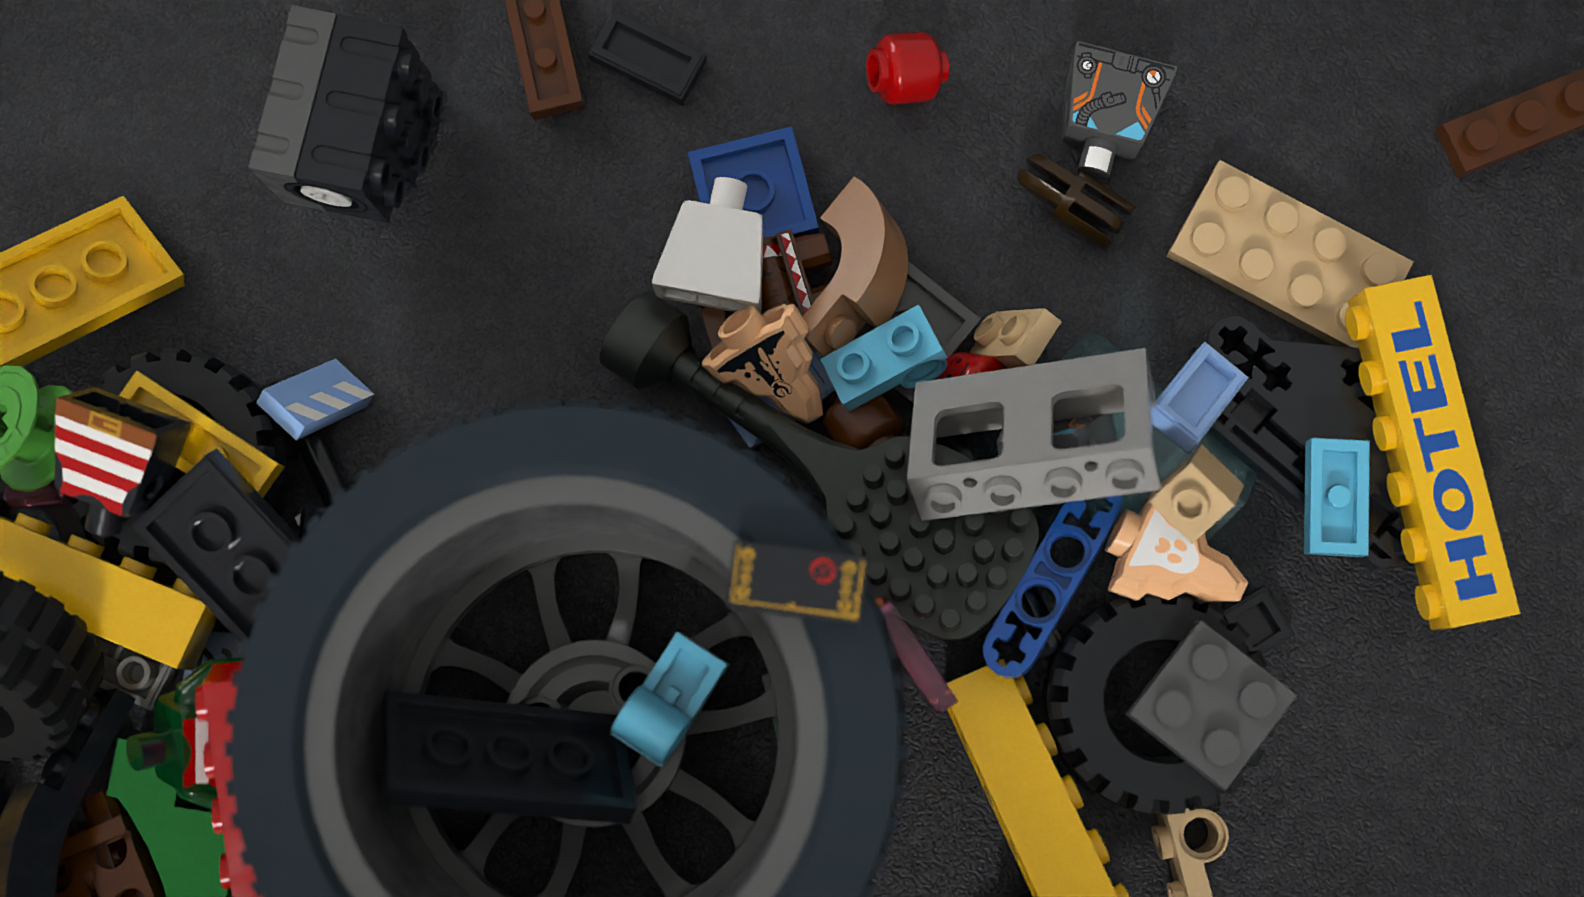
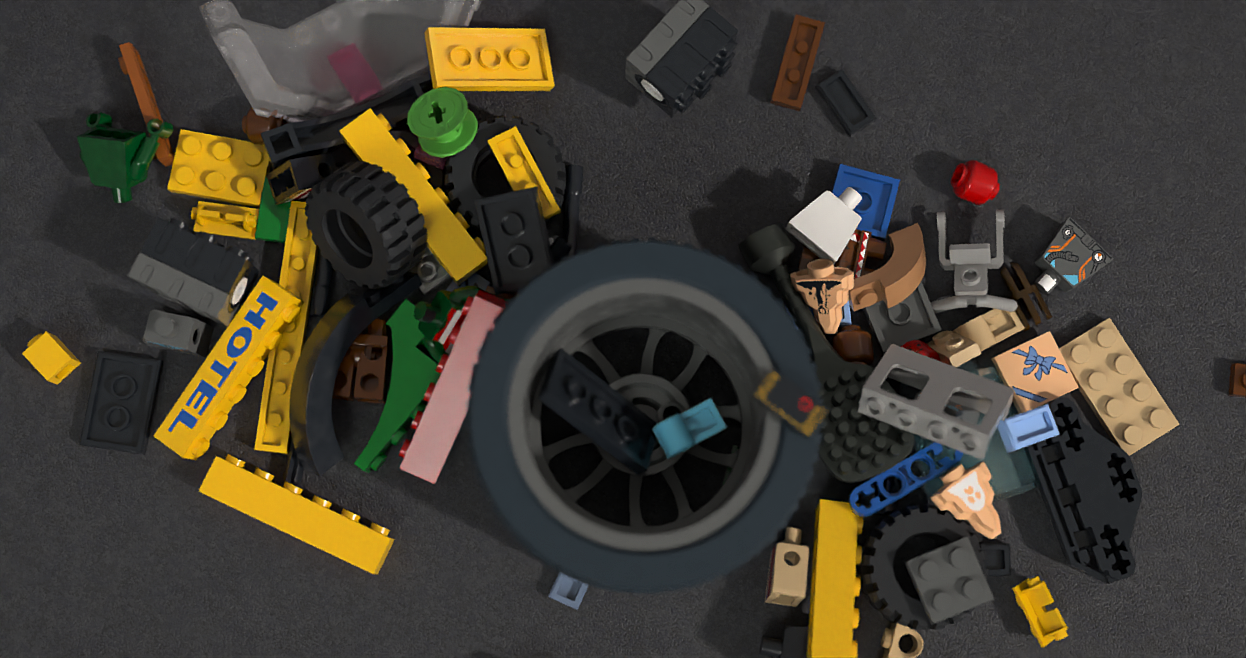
camera: 20 degrees right, 0 degrees up
torso [55,386,191,536] -> none
light blue tile [256,358,374,440] -> none
medium azure plate [820,304,948,412] -> none
clear pink tile [875,595,958,713] -> none
tan brick [1149,444,1244,543] -> none
medium azure plate [1304,438,1370,557] -> none
yellow brick [1345,275,1520,630] -> none
none -> tan torso [765,527,809,607]
none -> light grey piece [931,209,1018,314]
none -> tan plate [953,309,1025,352]
none -> light nougat tile [992,331,1079,414]
none -> yellow hinge [1012,576,1068,648]

